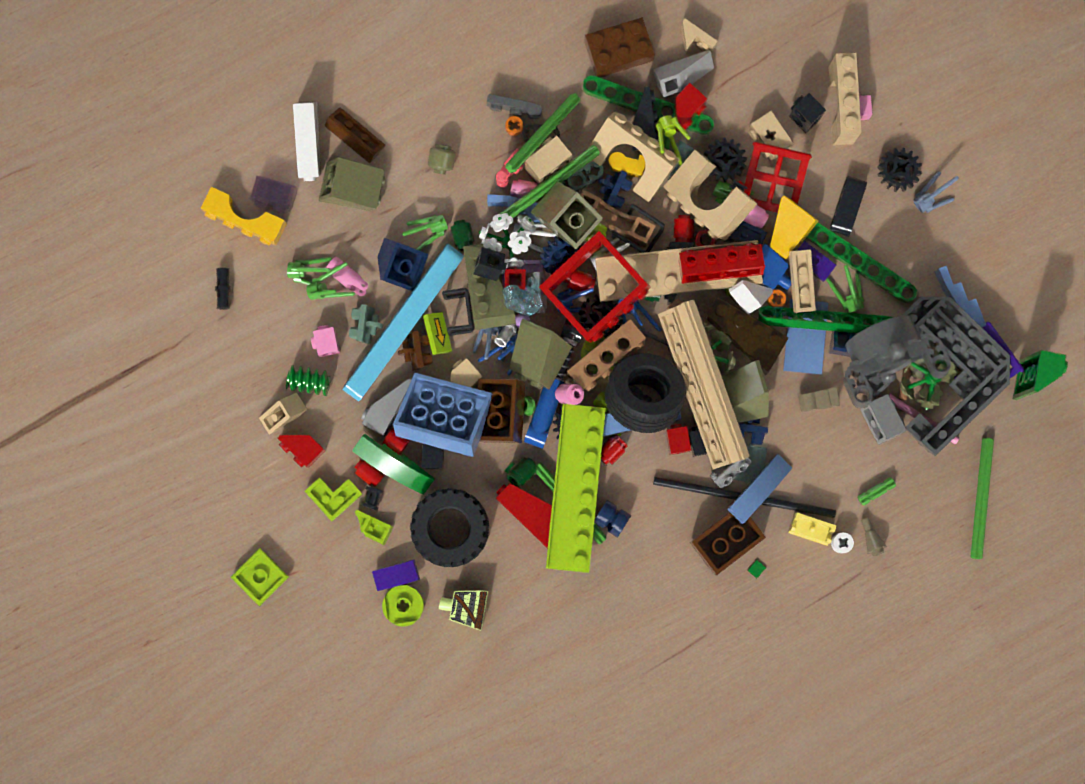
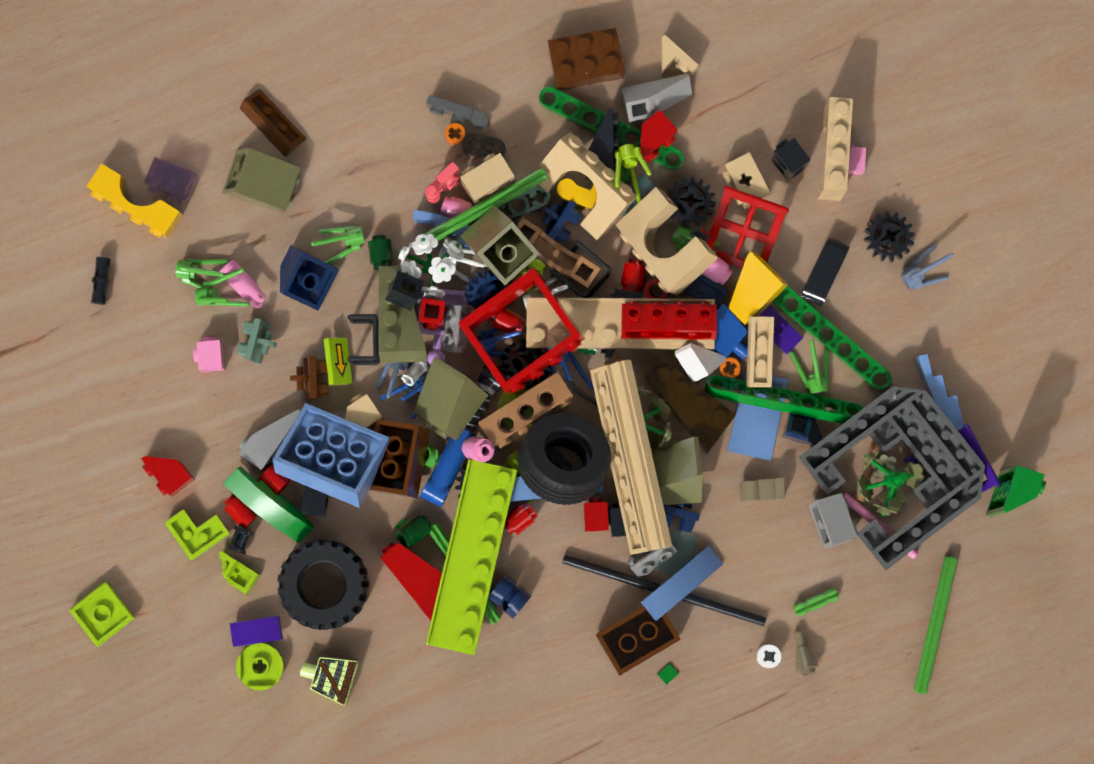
camera: 10 degrees right, 0 degrees up
tan slope [259,393,307,435] -> none
green piece [286,365,330,396] -> none
white slope [293,102,320,181] -> none
medium azure beam [342,244,464,402] -> none
olive head [428,144,456,174] -> none
clear light blue leg [502,285,543,317] -> none
bright green axle [505,93,580,173] -> none
light yellow hinge [788,513,837,546] -> none
dark grey piece [843,316,951,409] -> none

